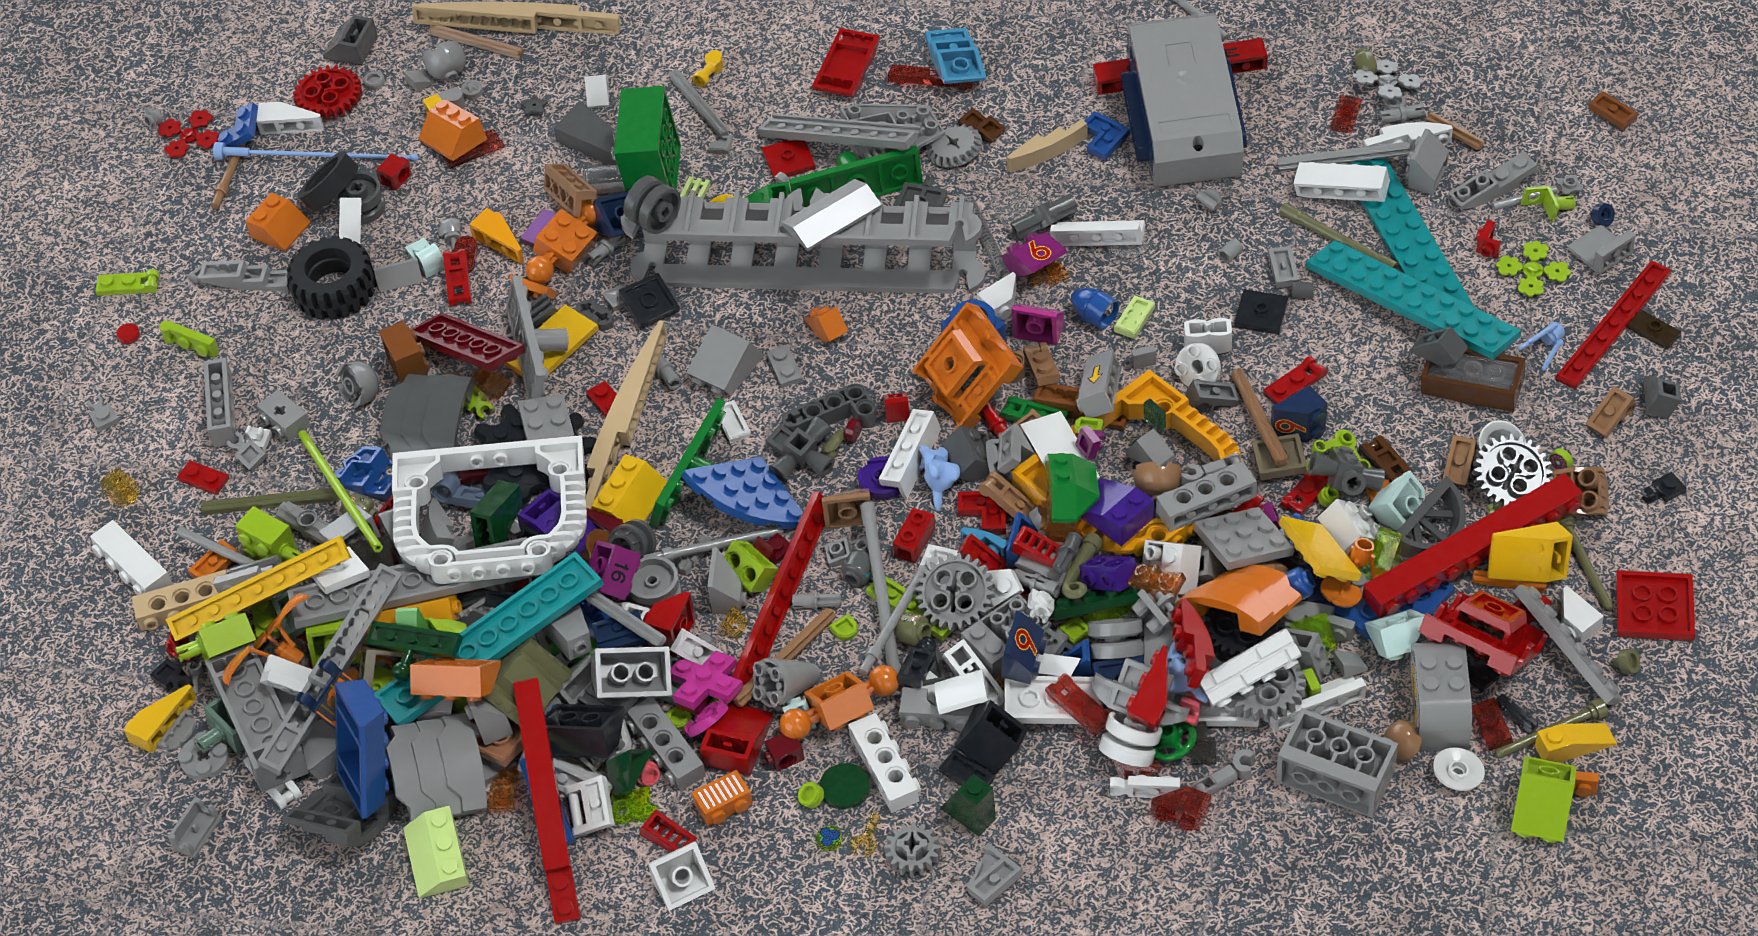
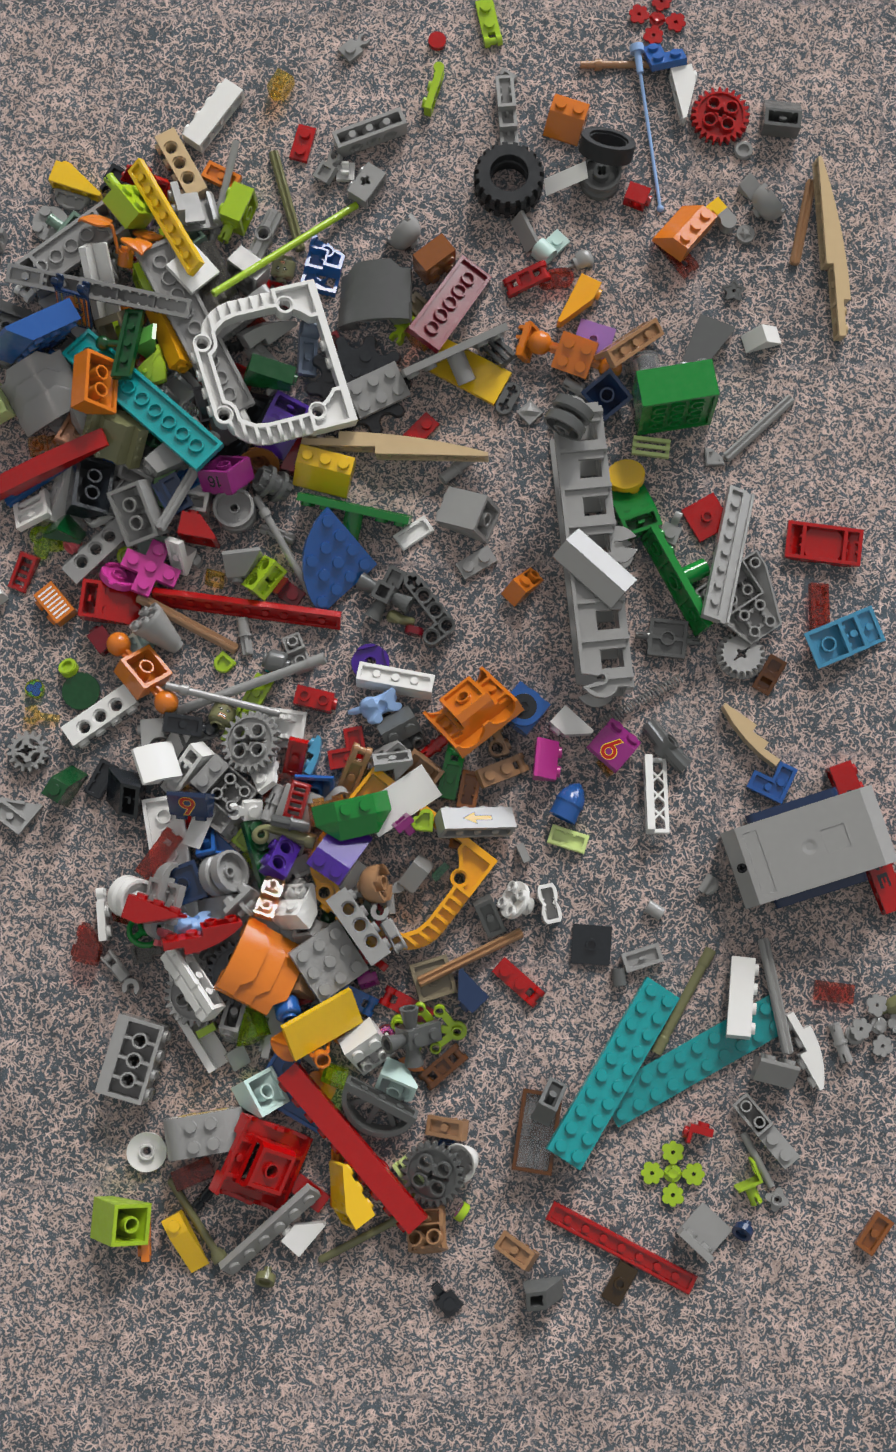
camera: 75 degrees right, 30 degrees up
black plate [618,273,680,329] -> none
yellow leg [692,50,724,88] -> none
medium nougat slope [822,488,871,529] -> none
red slope [883,392,910,423] -> none
medium nougat hair [1384,719,1422,762] -> none
medium nougat axle [1426,112,1484,150] -> none
light blue plant [1517,322,1565,371] -> none
red plate [1616,570,1695,641] -> none

